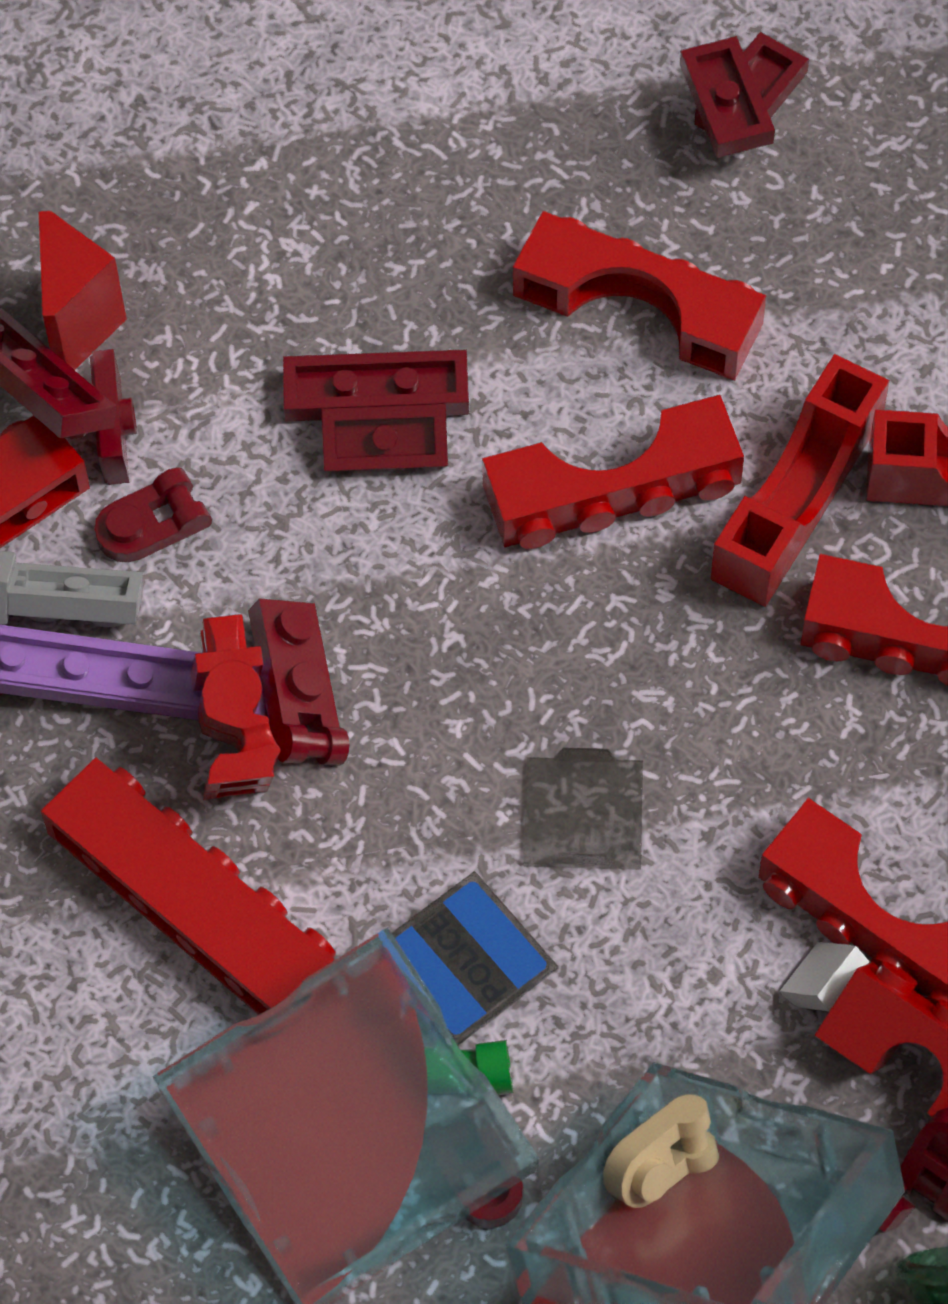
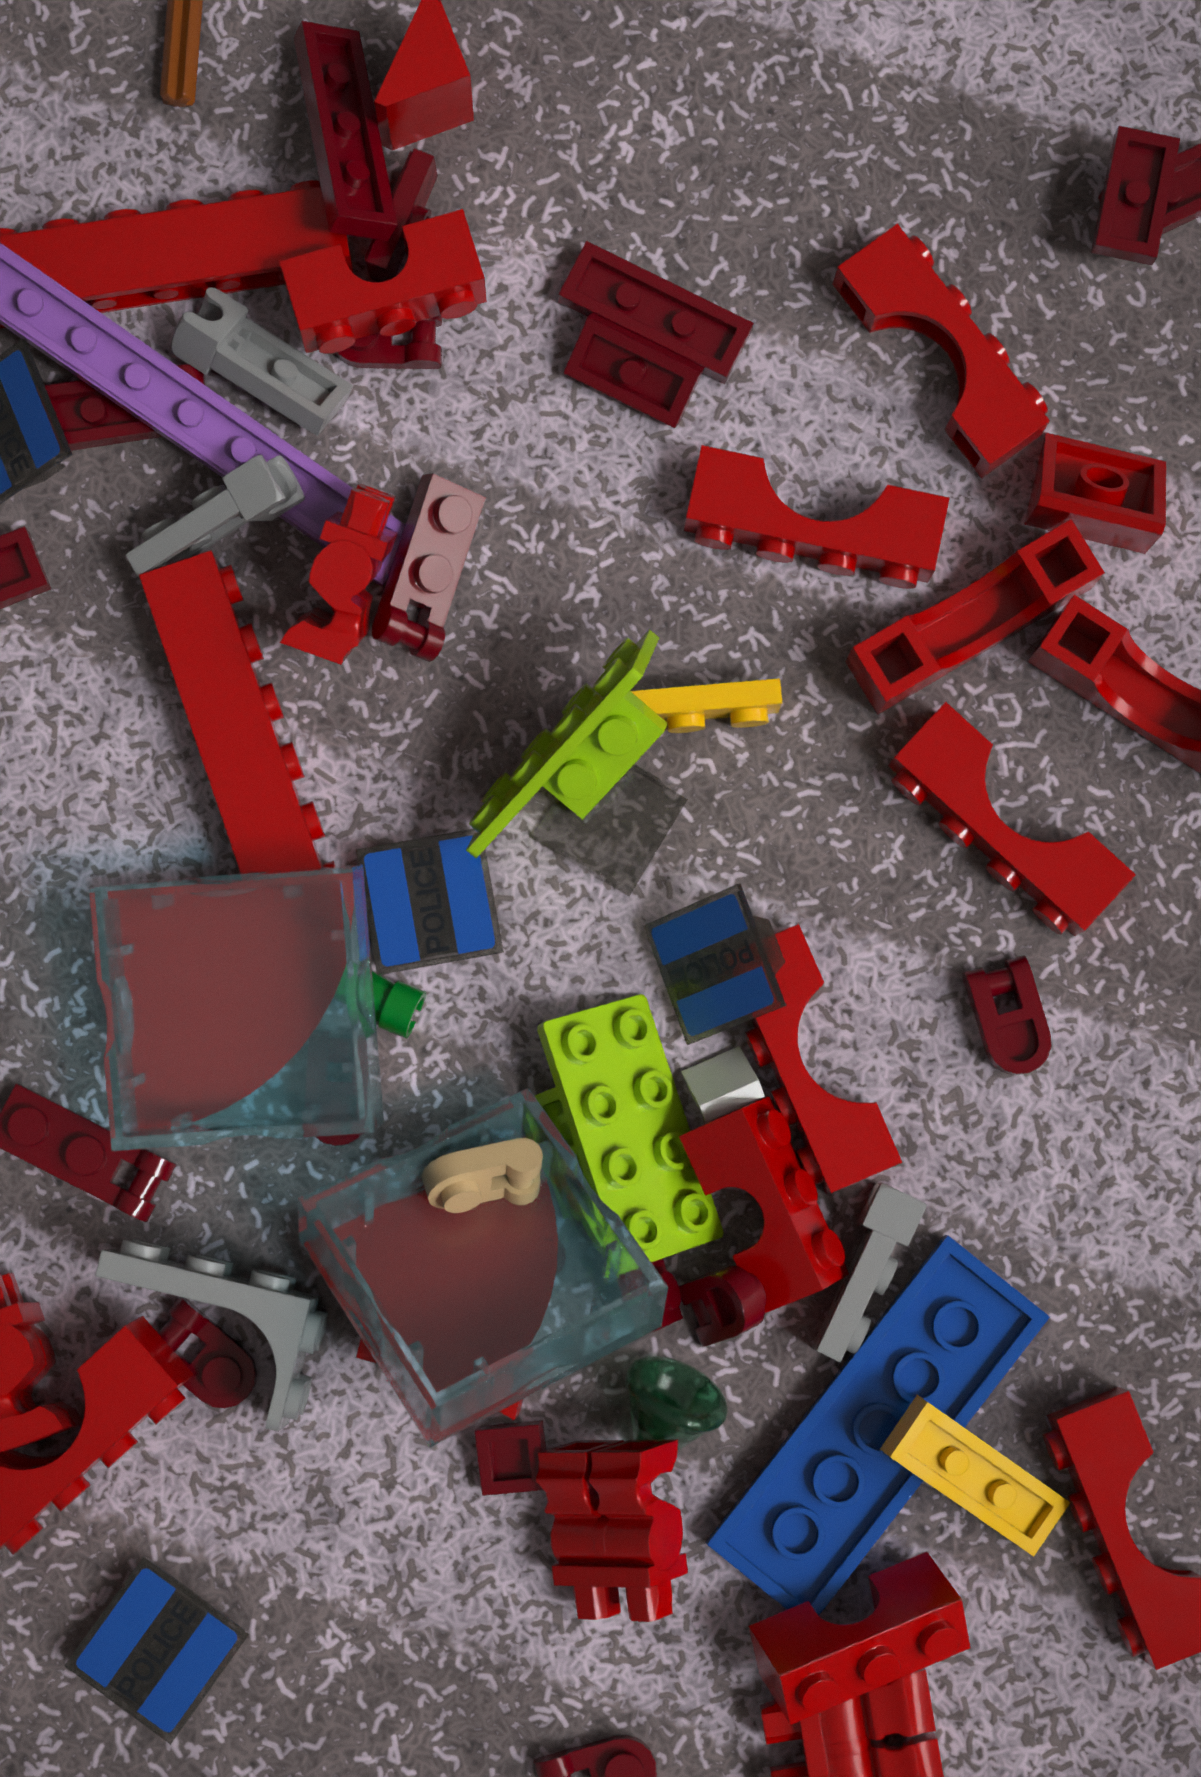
camera: 20 degrees right, 20 degrees up
none -> light grey plate [125,454,305,577]
none -> red arch [279,209,487,354]
none -> lime bracket [466,629,668,858]
none -> lime bracket [524,994,724,1273]
none -> yellow plate [631,678,782,733]
none -> piece [643,883,786,1045]
none -> red slope [1024,432,1166,554]

